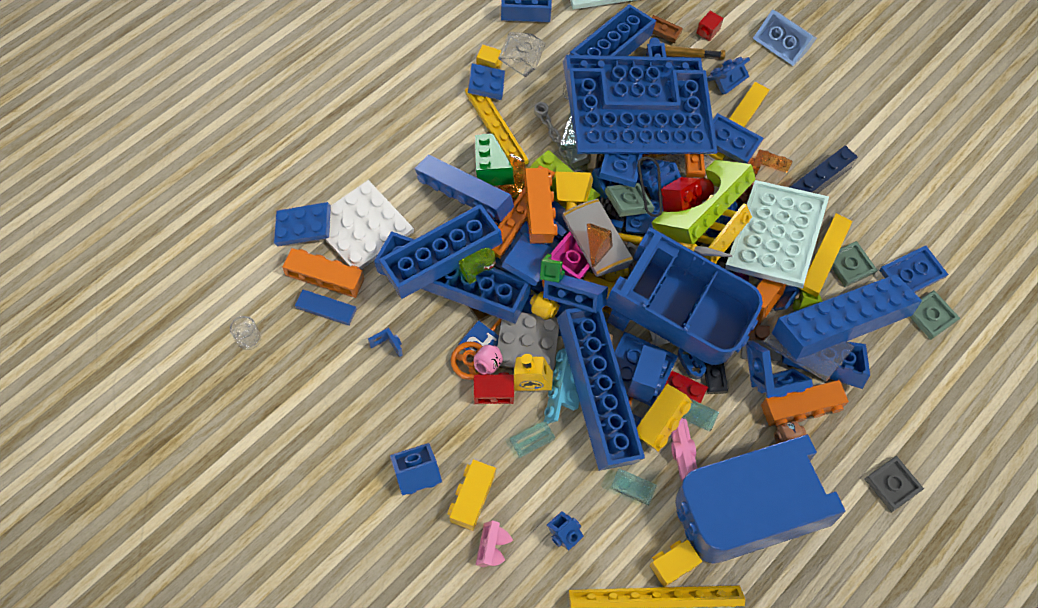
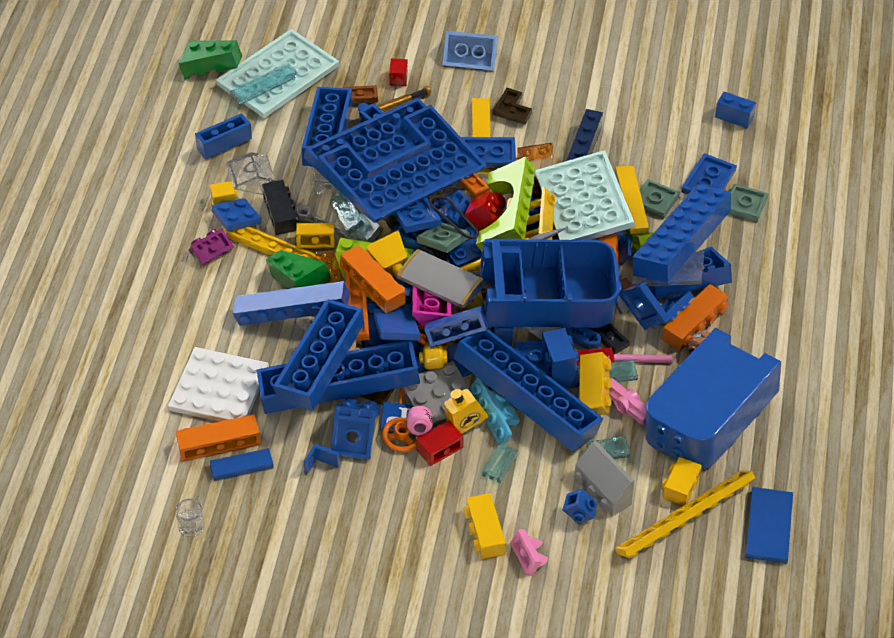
camera: 30 degrees left, 15 degrees down
blue plate [274,202,331,247] -> none
blue slope [390,443,442,496] -> none
clear neon green leg [458,248,496,284] -> none
green panel [540,254,565,283] -> none
clear orange slope [587,223,613,267] -> none
blue bracket [707,57,750,95] -> none
dark grey tile [865,456,924,513] -> none
none -> magenta bracket [188,228,234,265]
none -> black brick [262,180,299,235]
none -> yellow brick [296,223,335,249]
none -> blue bracket [331,398,381,459]
none -> dark brown plate [493,88,532,125]
none -> light grey slope [574,441,634,517]
none -> bright pink bar [614,354,672,363]
none -> blue brick [715,91,756,129]

